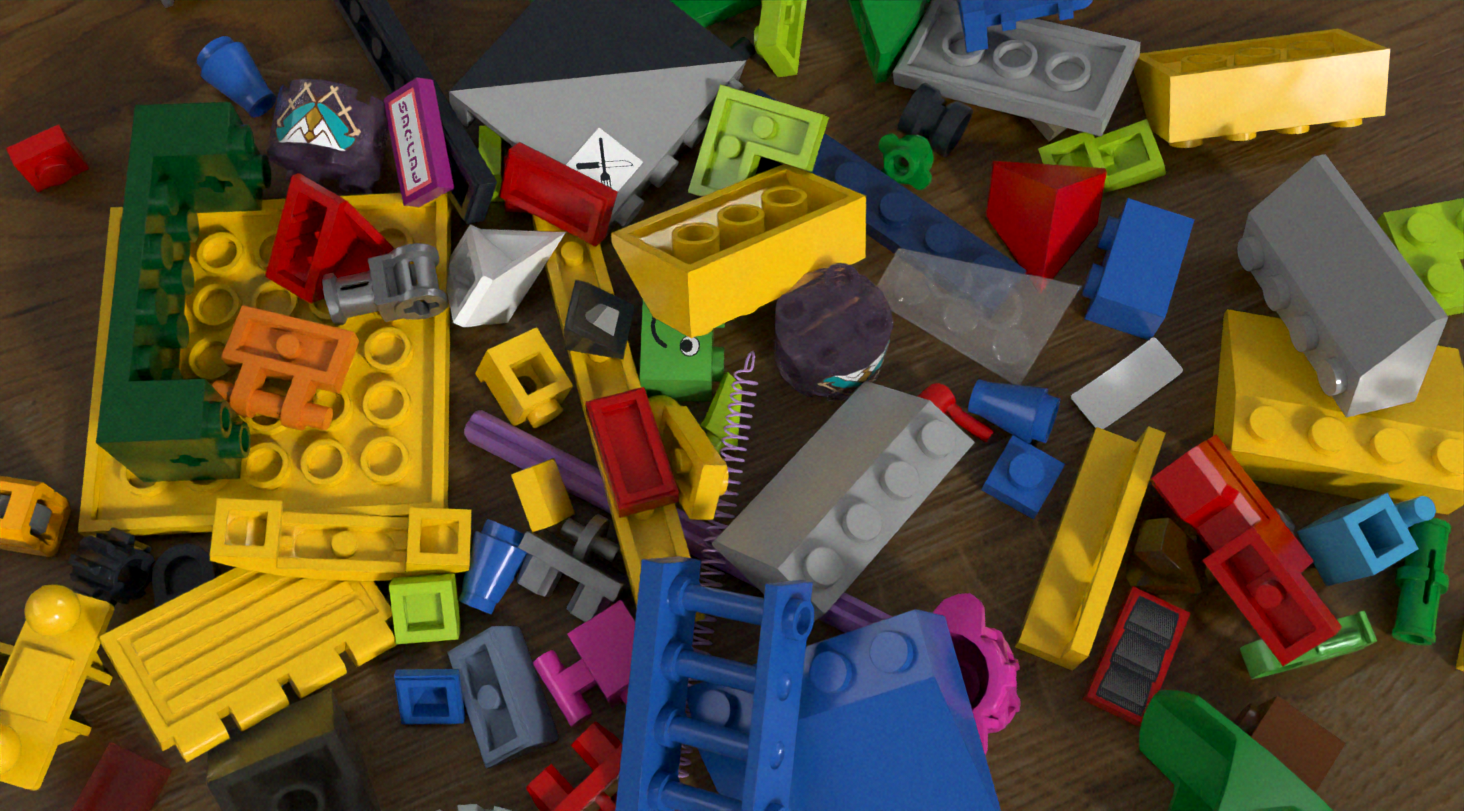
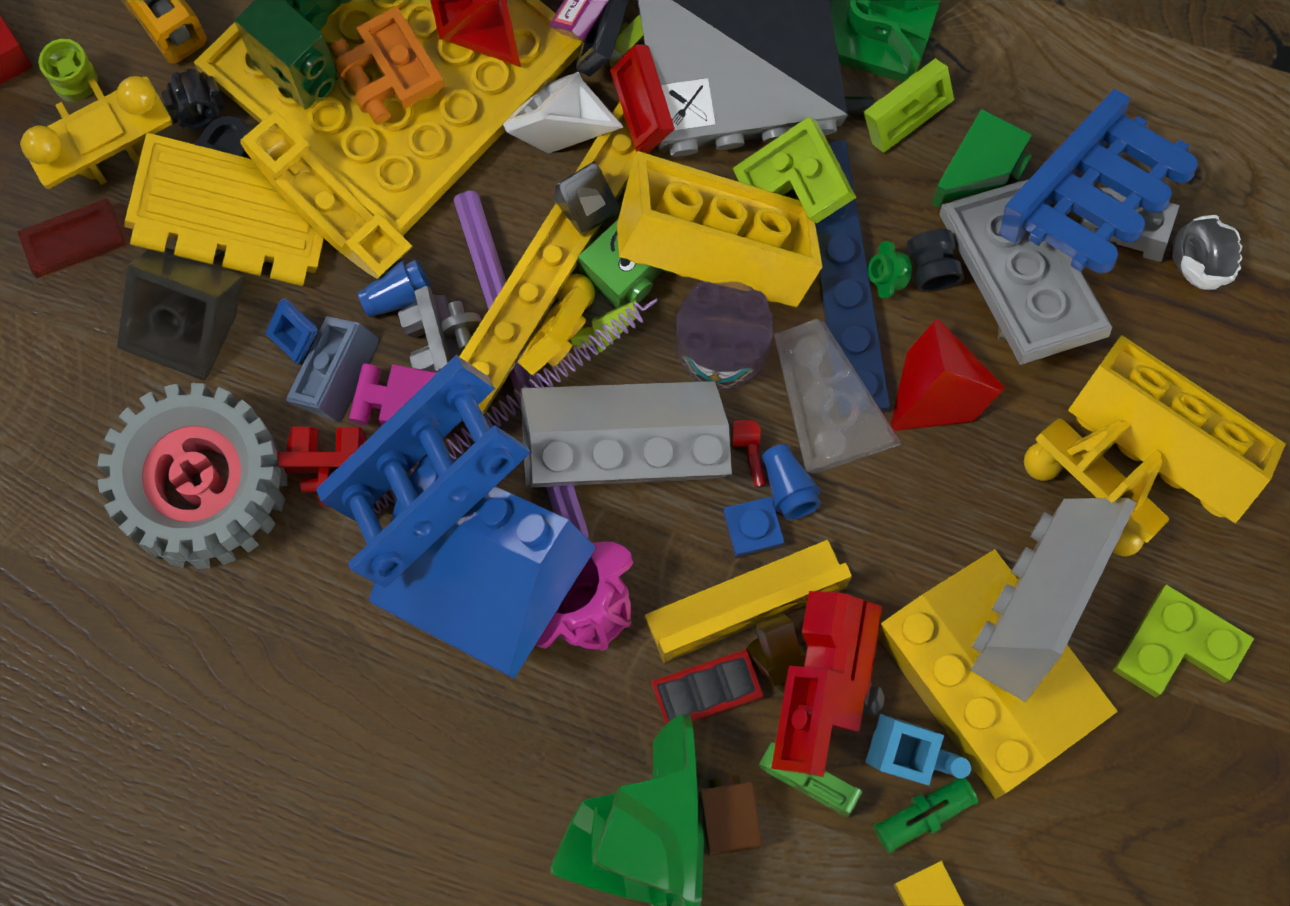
camera: 45 degrees right, 5 degrees up
flat silver connector [322,243,448,326] -> none
lime plate [389,573,461,644] -> none
yellow brick [475,327,573,428] -> none
yellow tile [511,458,575,533] -> none
red tile [586,387,679,518] -> none
lime slope [1038,119,1166,193] -> none
white sticker [1071,338,1183,429] -> none
blue brick [1081,198,1195,340] -> none
none -> yellow piece [1024,418,1169,557]

